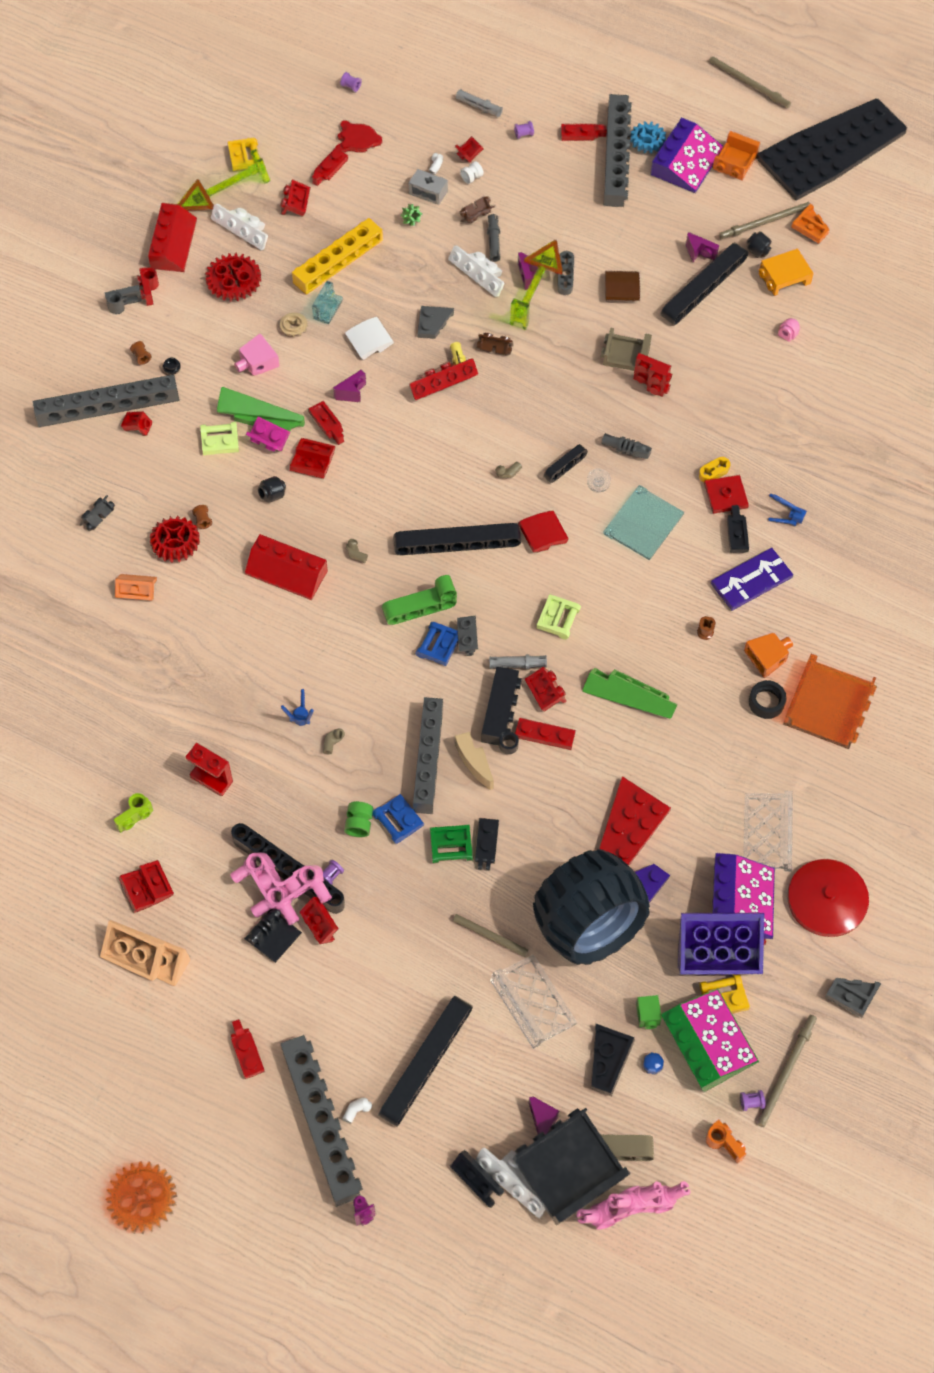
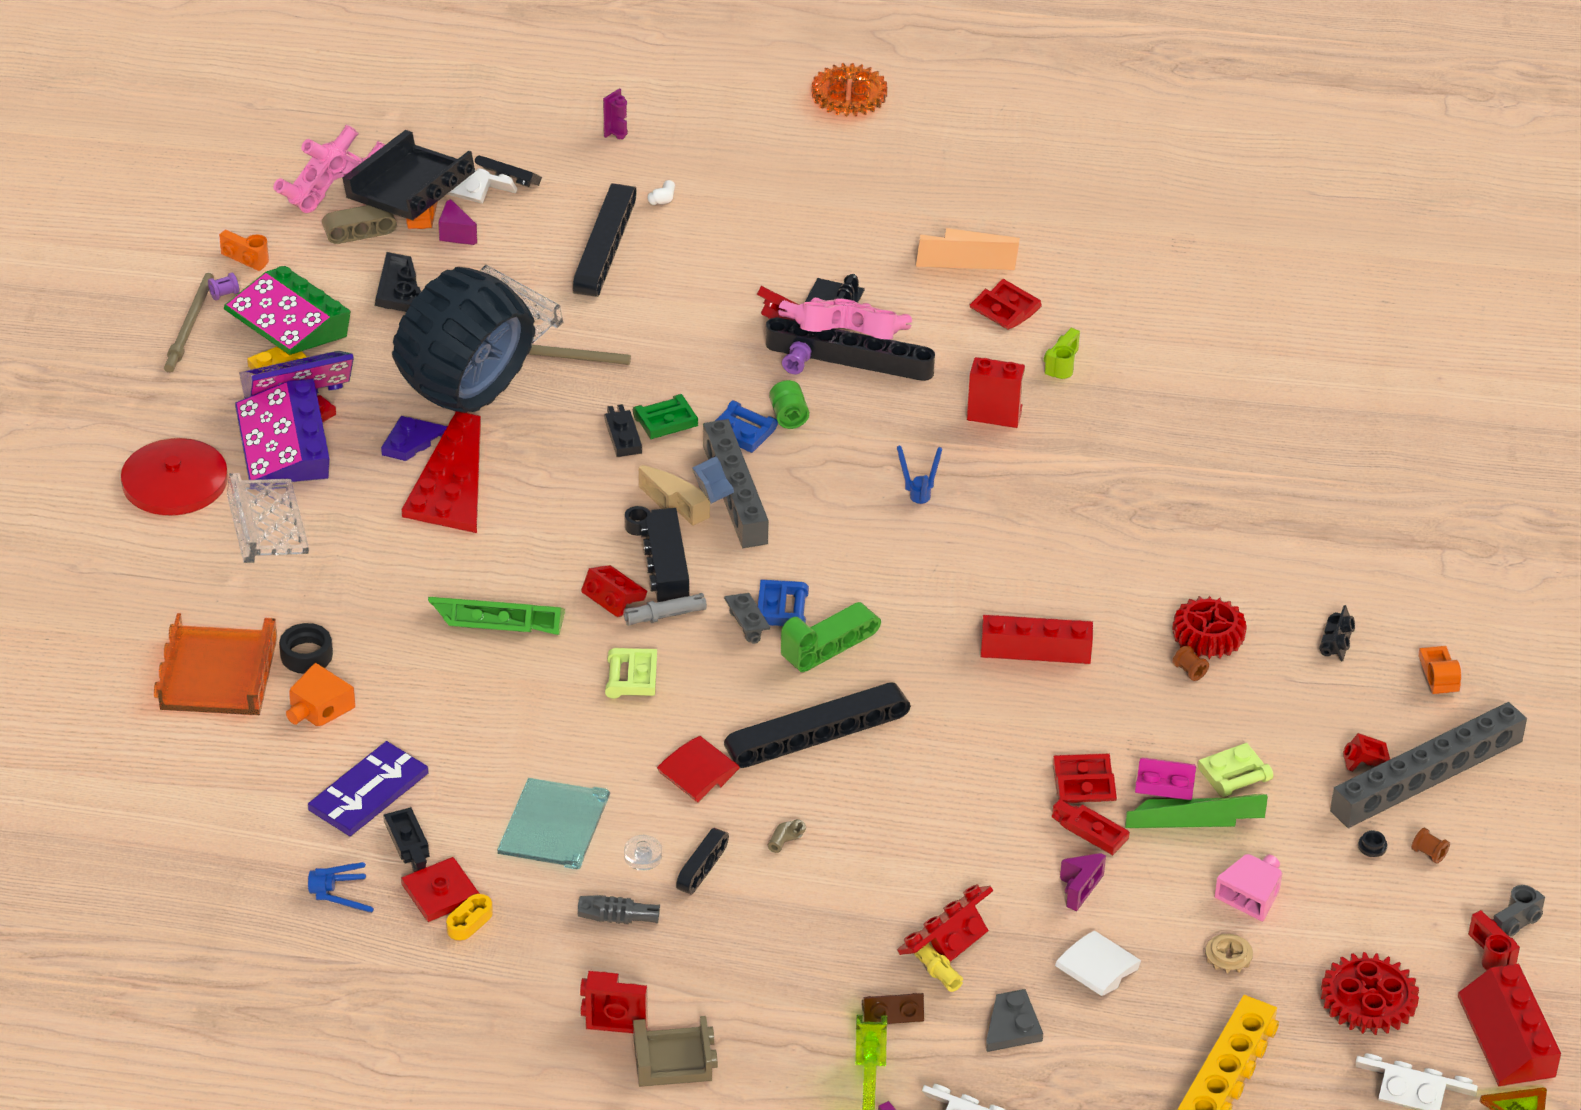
camera: 160 degrees right, 20 degrees down
orange panel [115,574,157,600] -> none
red hinge [231,1019,265,1079] -> none
black head [258,476,286,503] -> none
dark grey brick [280,1035,363,1207] -> none
clear light blue bracket [312,281,343,324] -> none
dark tan arm [323,728,345,754] -> none
dark tan arm [346,539,368,563] -> none
red plate [515,718,576,750] -> none
bright green brick [636,995,662,1029] -> none
blue tile [643,1052,664,1075] -> none
dark orange bush [697,616,716,640] -> none
dark grey wing [825,978,881,1018] -> none
none -> sand blue panel [692,456,734,504]
none -> orange plate [1418,646,1461,694]

